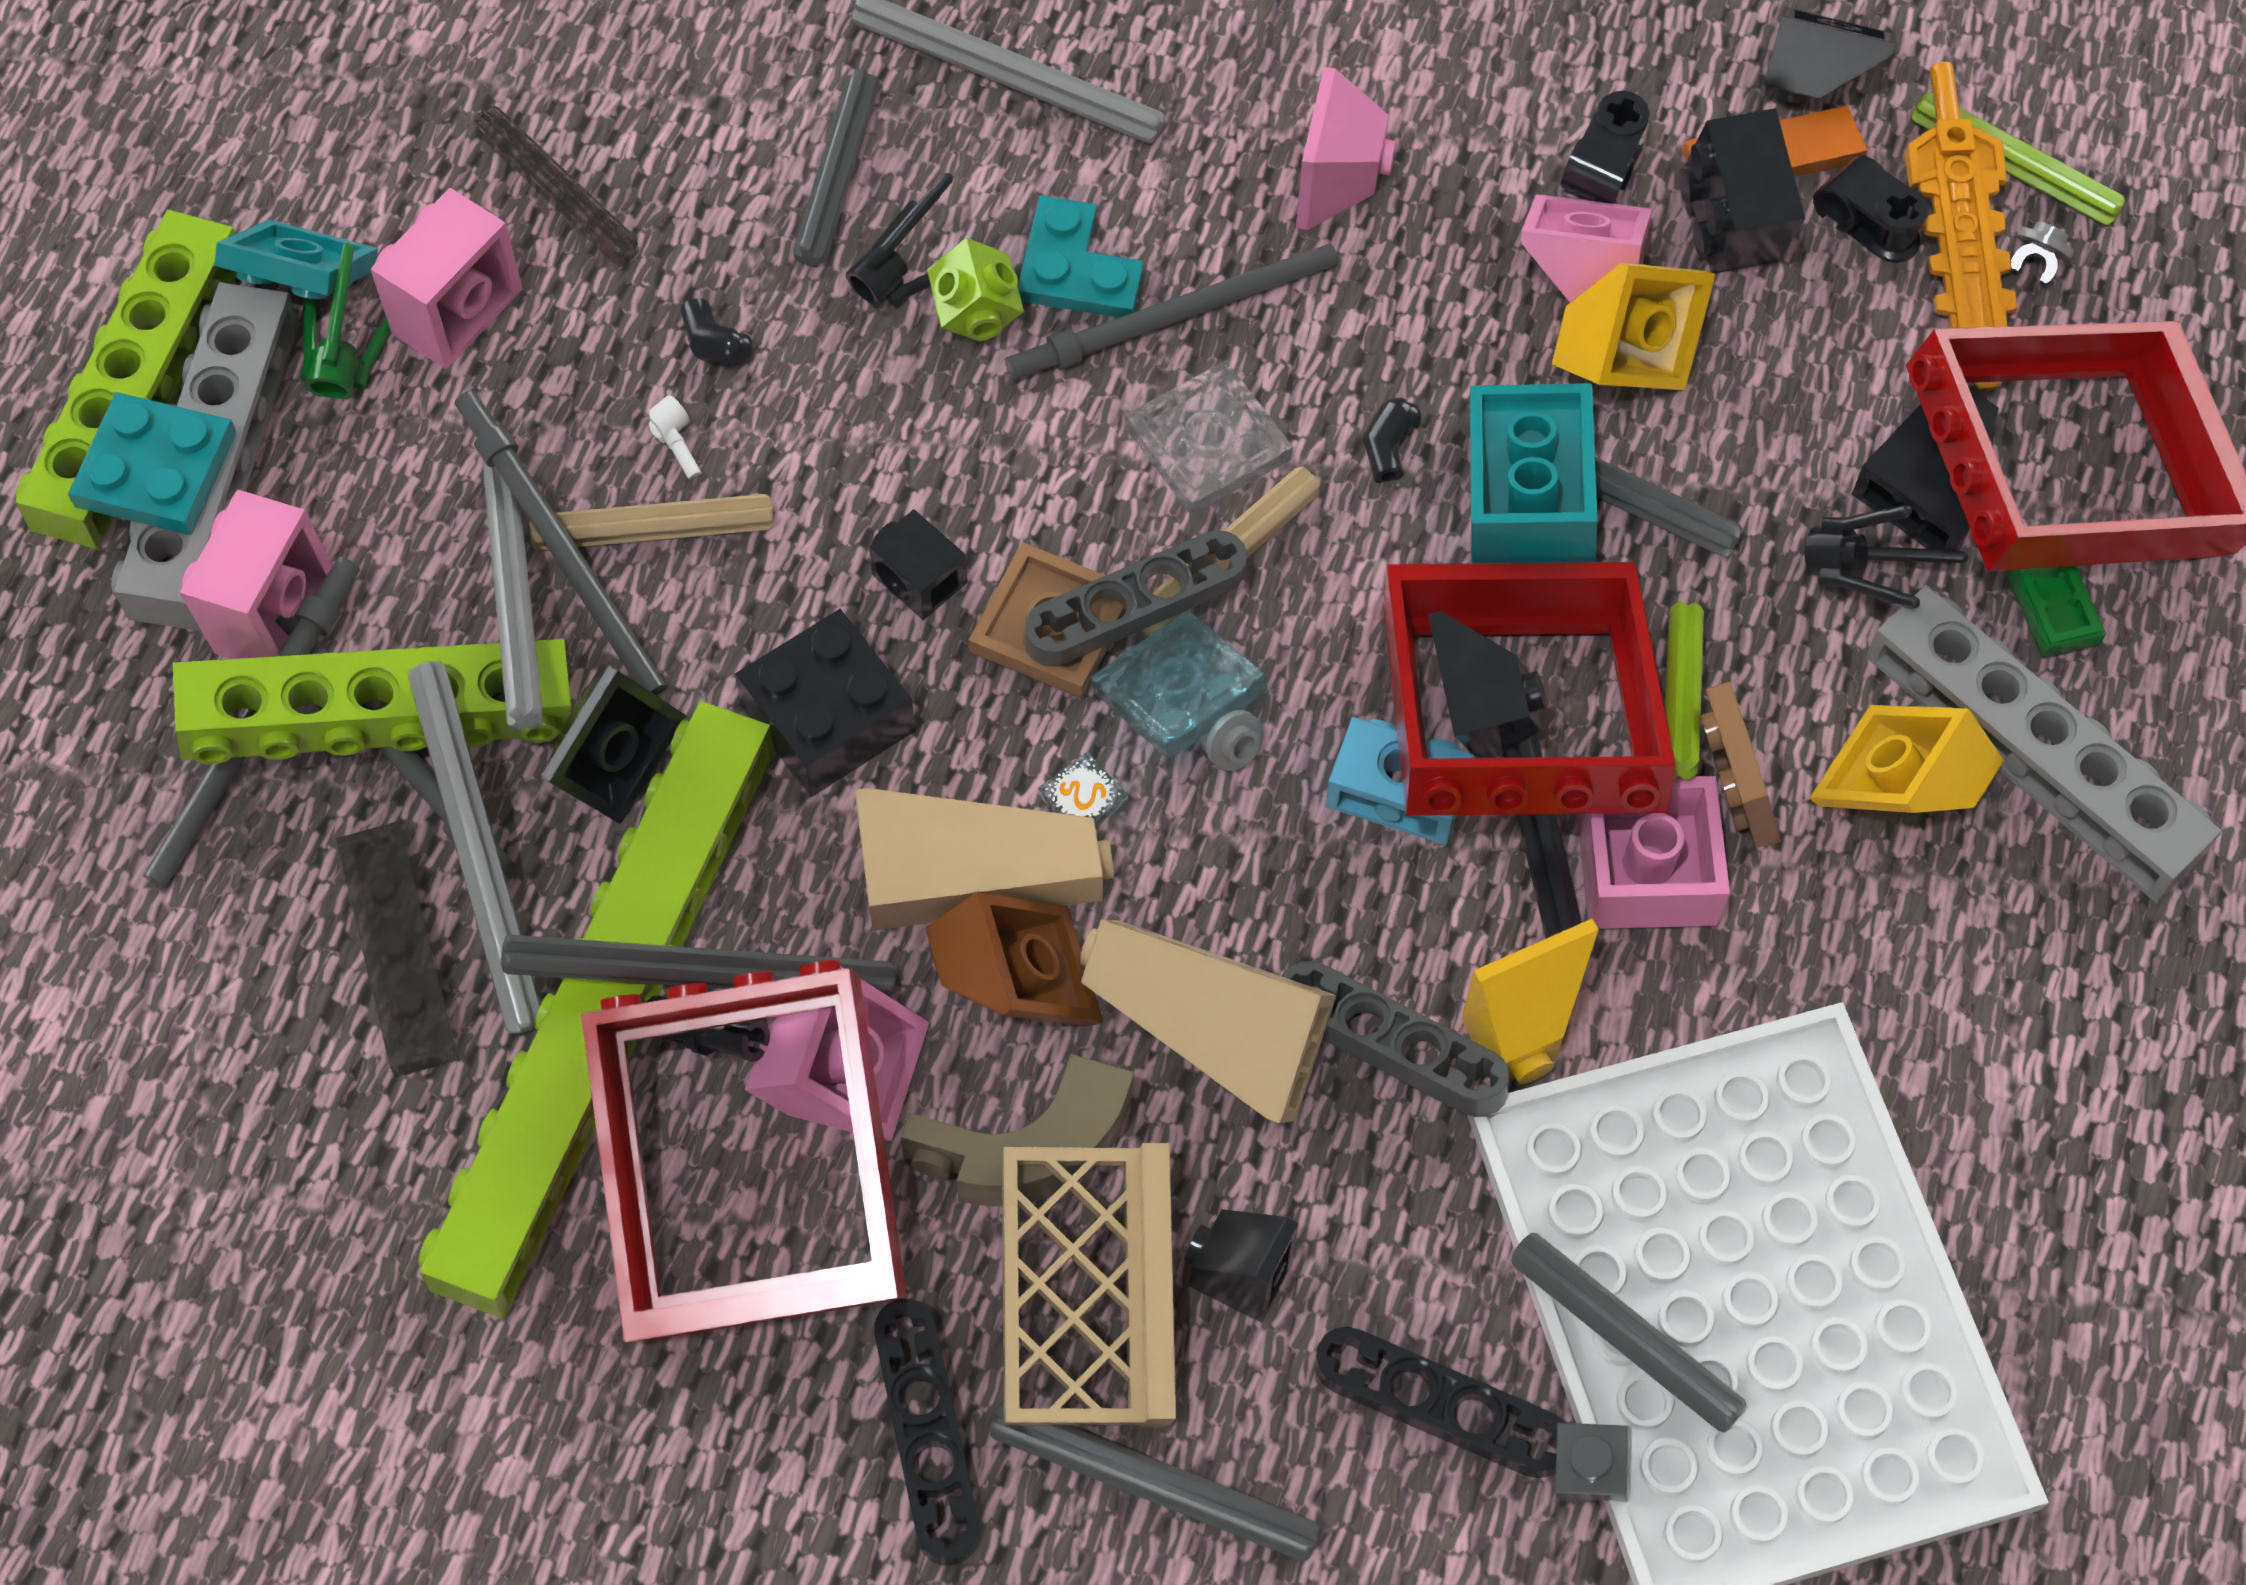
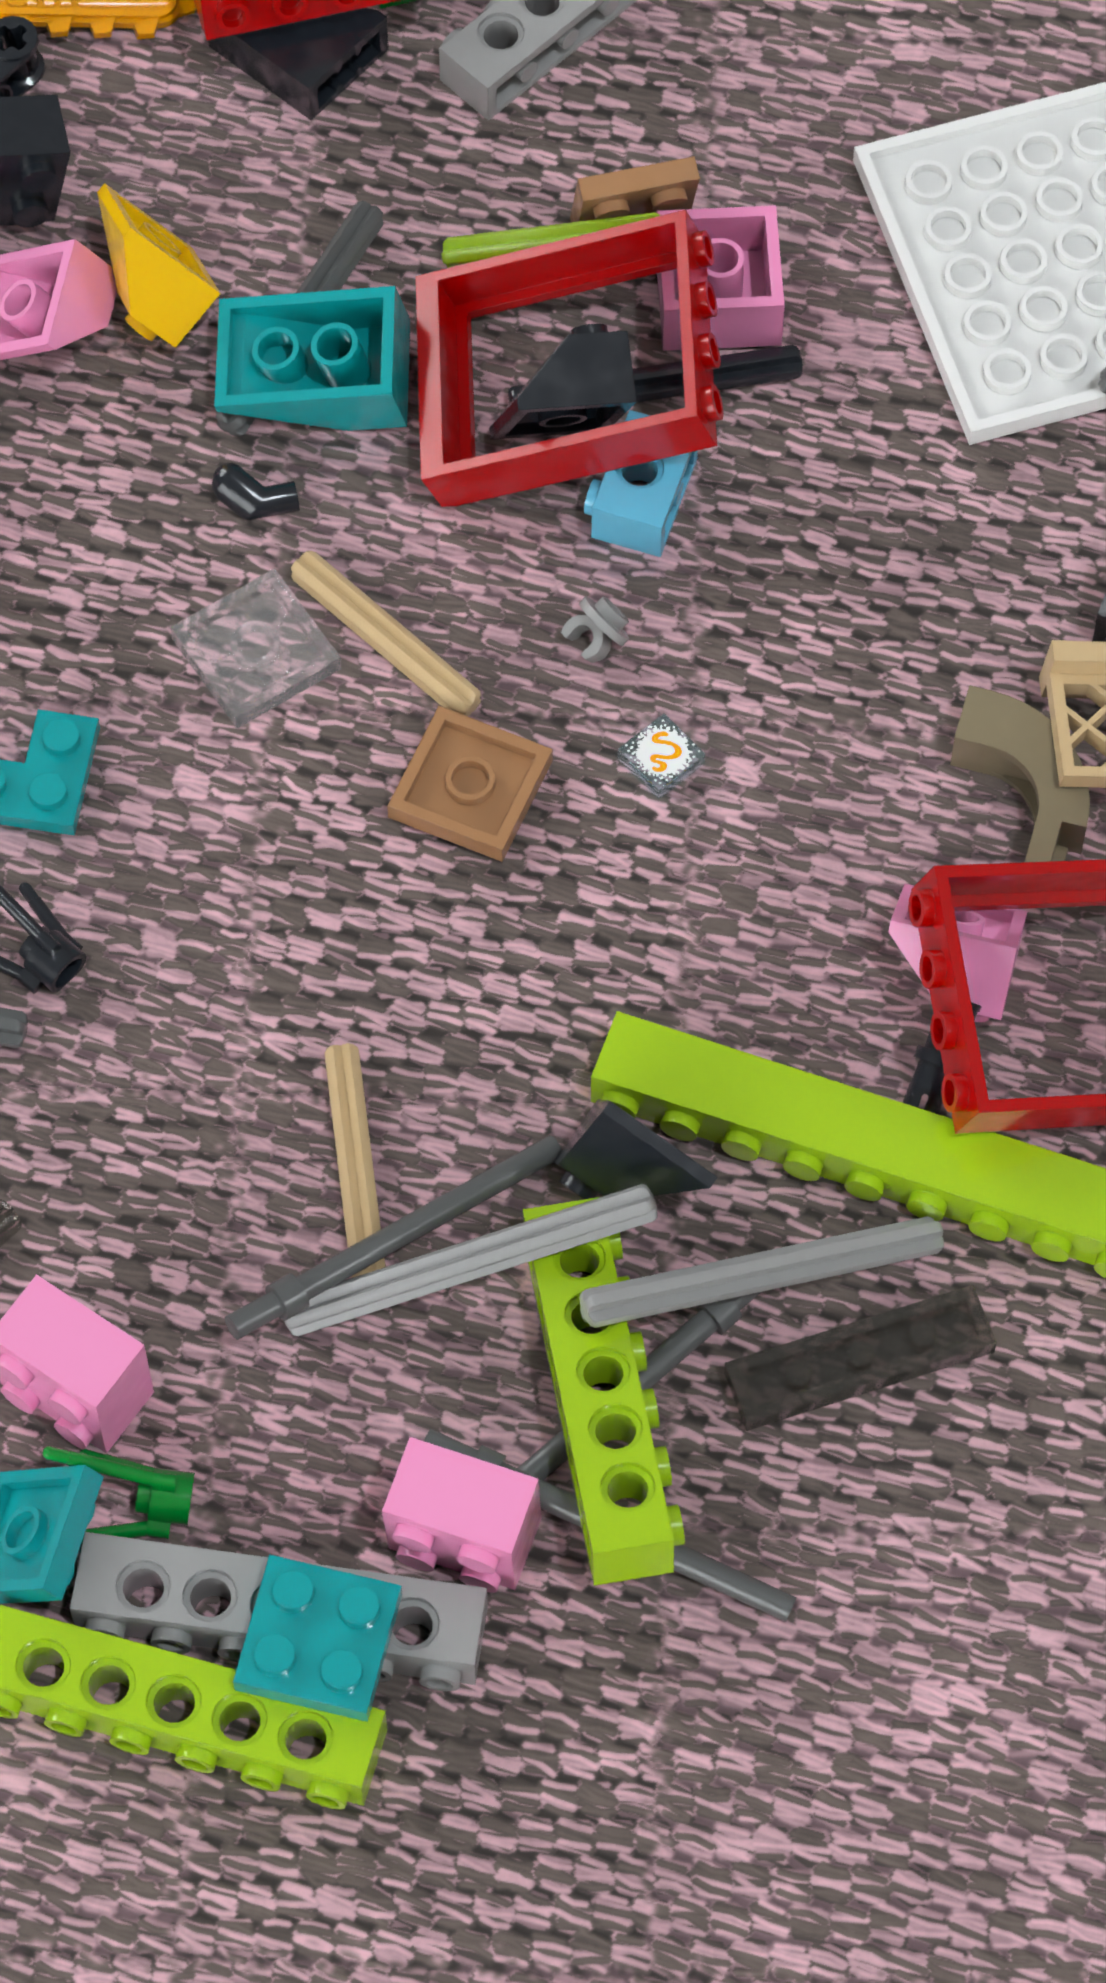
camera: 90 degrees left, 0 degrees up
dark grey axle [501,935,896,997] -> none
white hand [649,396,702,480] -> none
black arm [681,298,754,367] -> none
black brick [735,608,915,797] -> none
tan slope [855,788,1114,931] -> none
black brick [869,509,968,621] -> none
dark orange slope [925,891,1103,1026] -> none
lime brick [927,237,1024,342] -> none
dark grey bar [1005,243,1338,380] -> none
dark grey beam [1023,530,1247,666] -> none
tan slope [1080,919,1336,1124] -> none
clear light blue plate [1090,610,1268,760] -> none
dark grey beam [1282,961,1509,1117] -> none
yellow slope [1461,919,1599,1085] -> none
black plant [1805,505,1969,609] -> none
yellow slope [1810,705,2004,813] -> none

